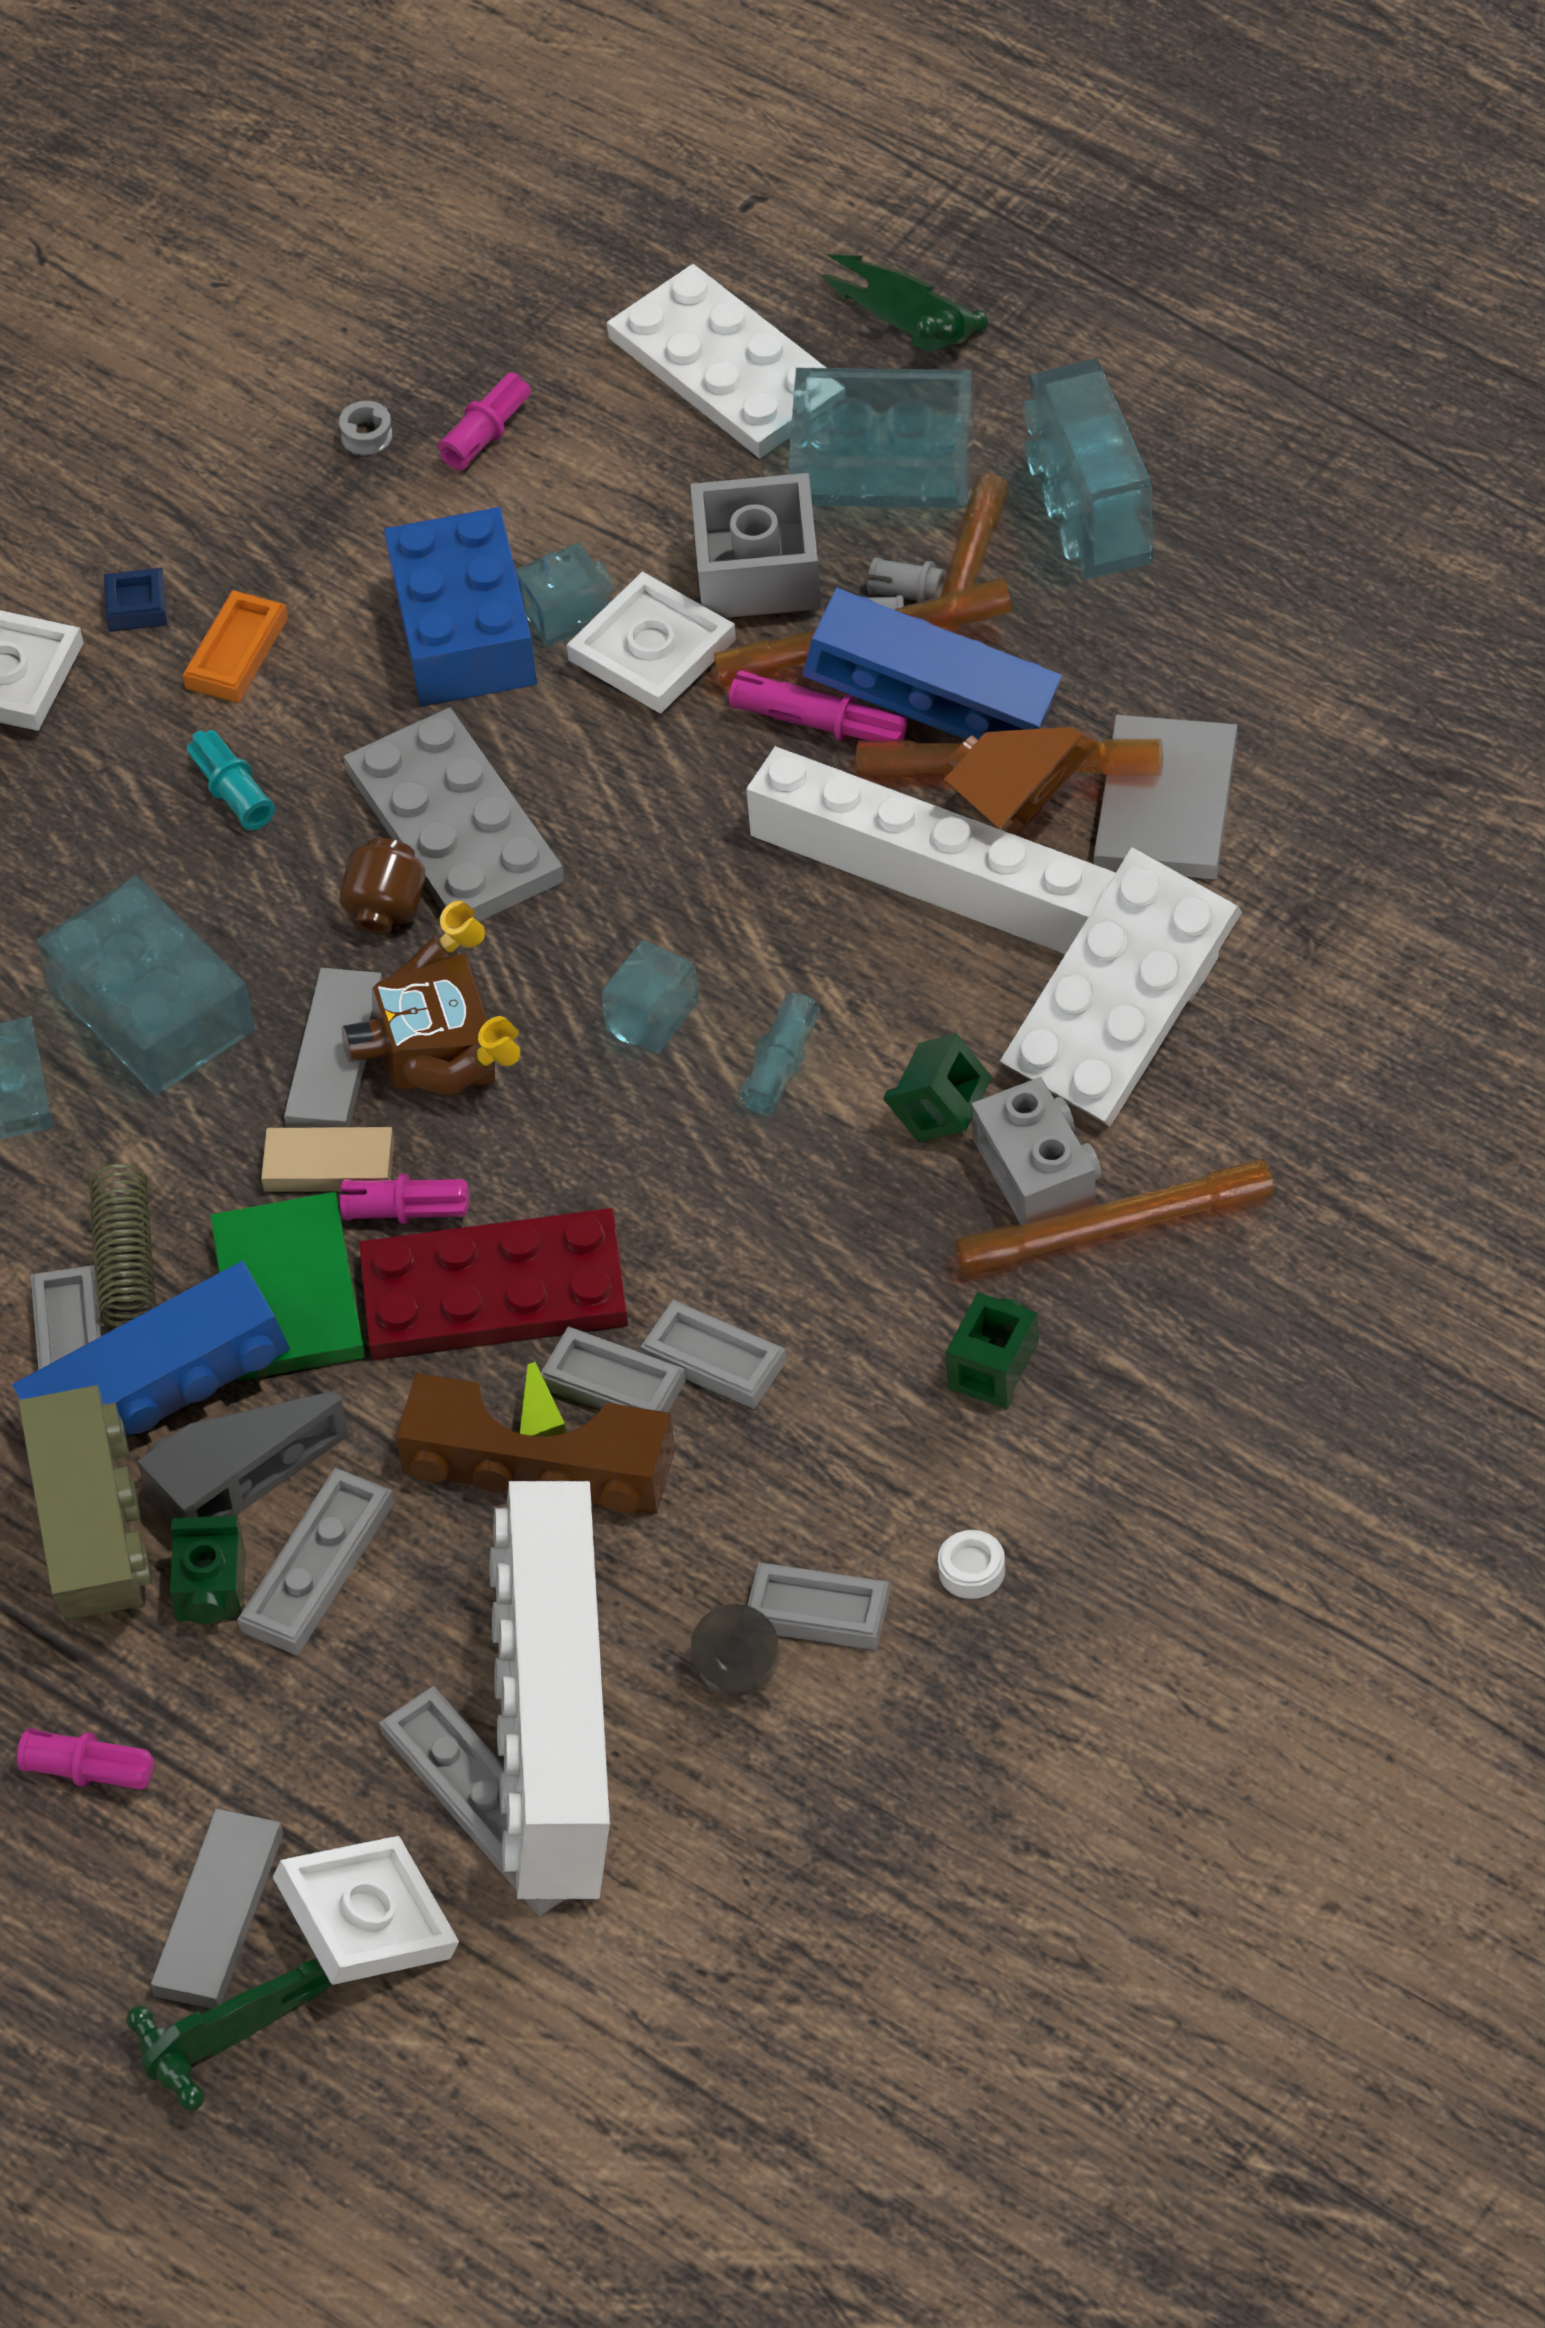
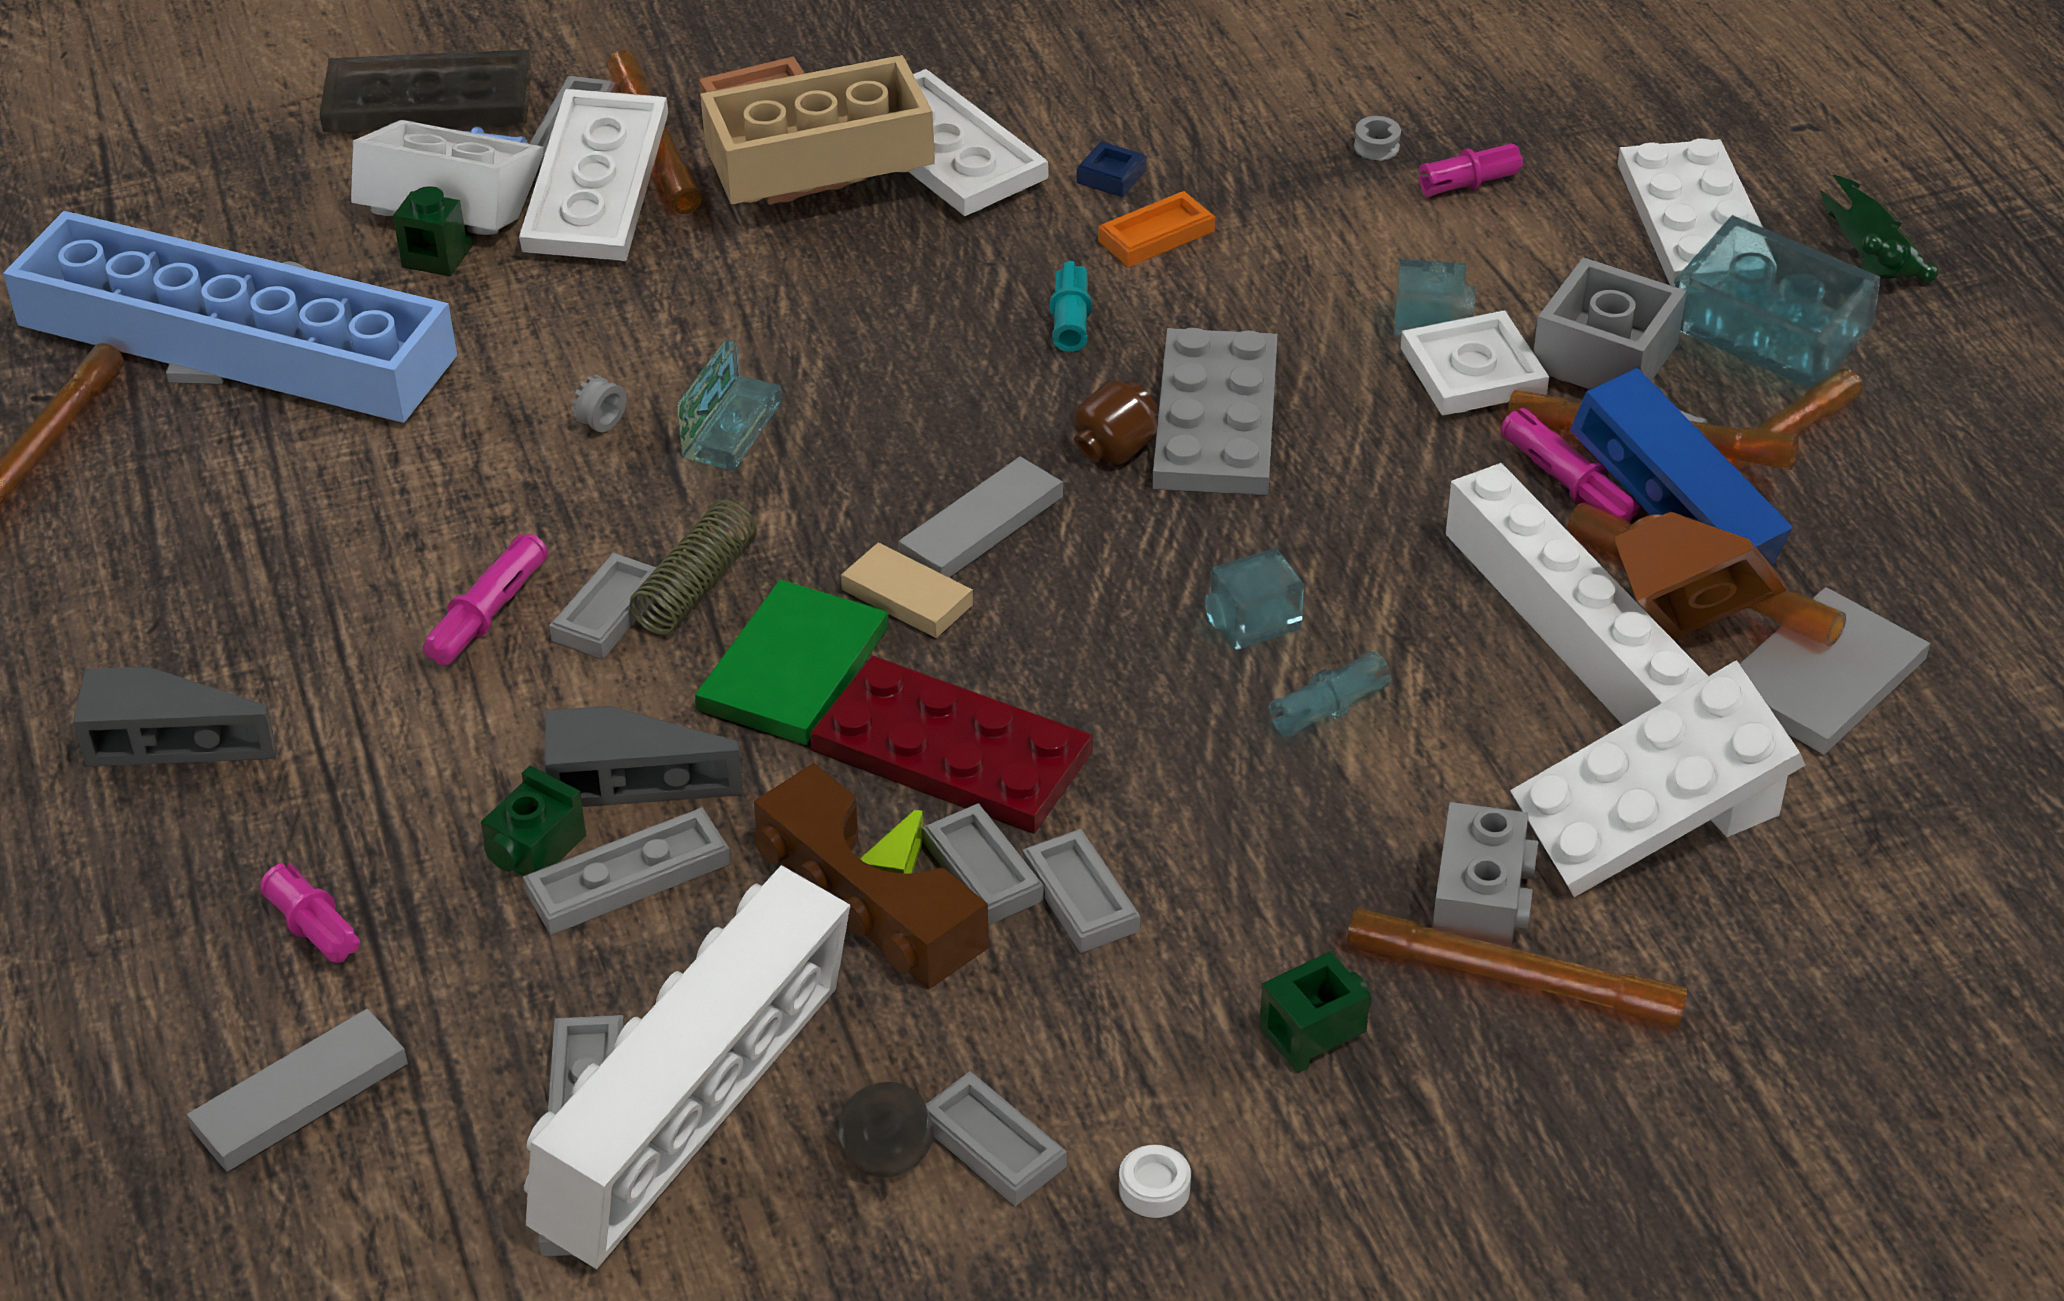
camera: 30 degrees right, 10 degrees down
blue brick [12,1260,290,1438] -> none
olive brick [18,1385,152,1621] -> none
clear light blue brick [36,875,256,1096] -> none
dark green piece [126,1958,332,2111] -> none
white plate [273,1836,459,1985] -> none
dark pink axle [340,1174,470,1225] -> none
reddish brown torso [342,901,520,1097] -> none
blue brick [384,507,537,707] -> none
light grey pin [867,557,946,609] -> none
dark green brick [883,1033,992,1142] -> none
clear light blue brick [1022,358,1153,580] -> none

